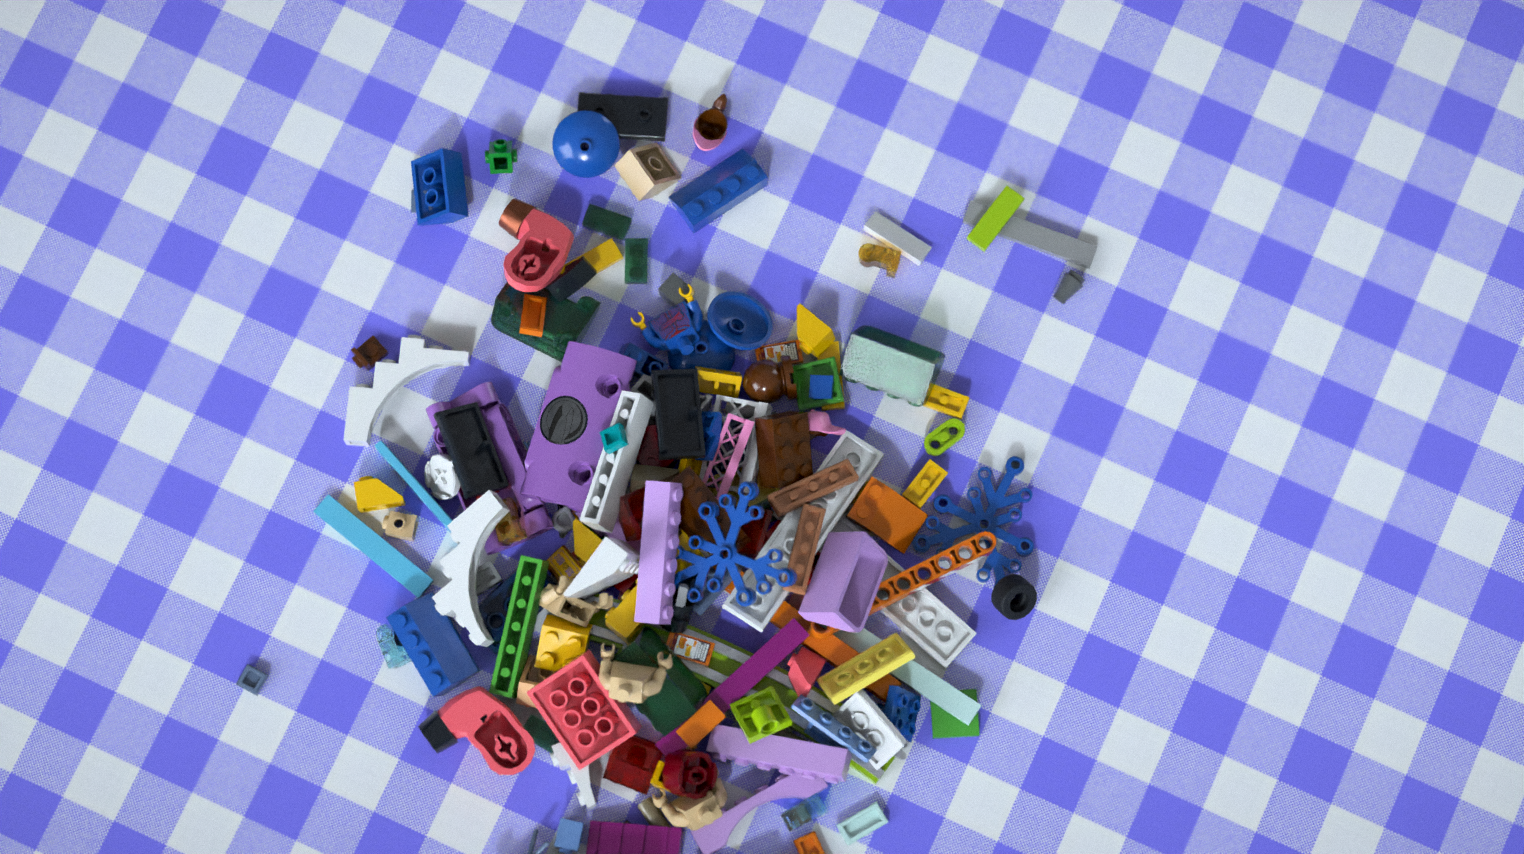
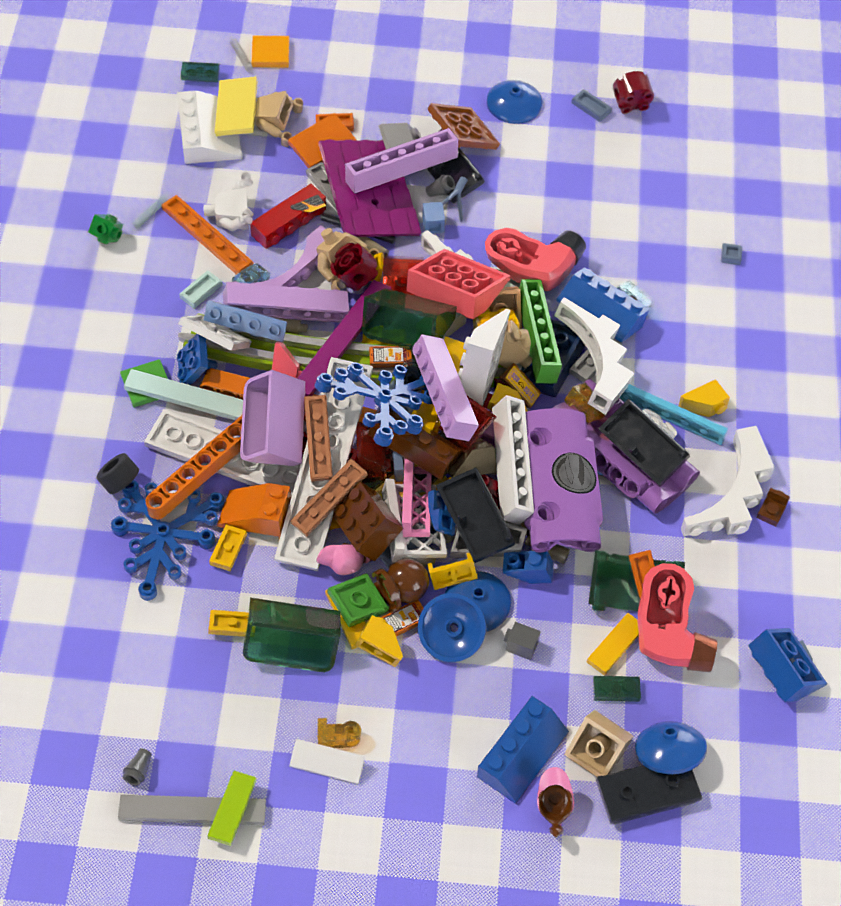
camera: 160 degrees right, 20 degrees down
medium azure tile [313,494,434,598] -> none
tan brick [382,511,419,542] -> none
green brick [485,139,518,174] -> none
black slope [546,256,597,302] -> none
tan torso [599,643,673,703] -> none
teal tile [600,422,629,454] -> none
clear green plate [625,238,648,284] -> none
blue torso [631,284,704,355] -> none
light grey tile [675,583,689,607] -> none
orange tile [676,700,726,749] -> none
lime plate [730,686,792,744] -> none
blue tile [809,375,834,400] -> none
light yellow tile [816,633,915,705] -> none
lime plate [924,418,965,456] -> none

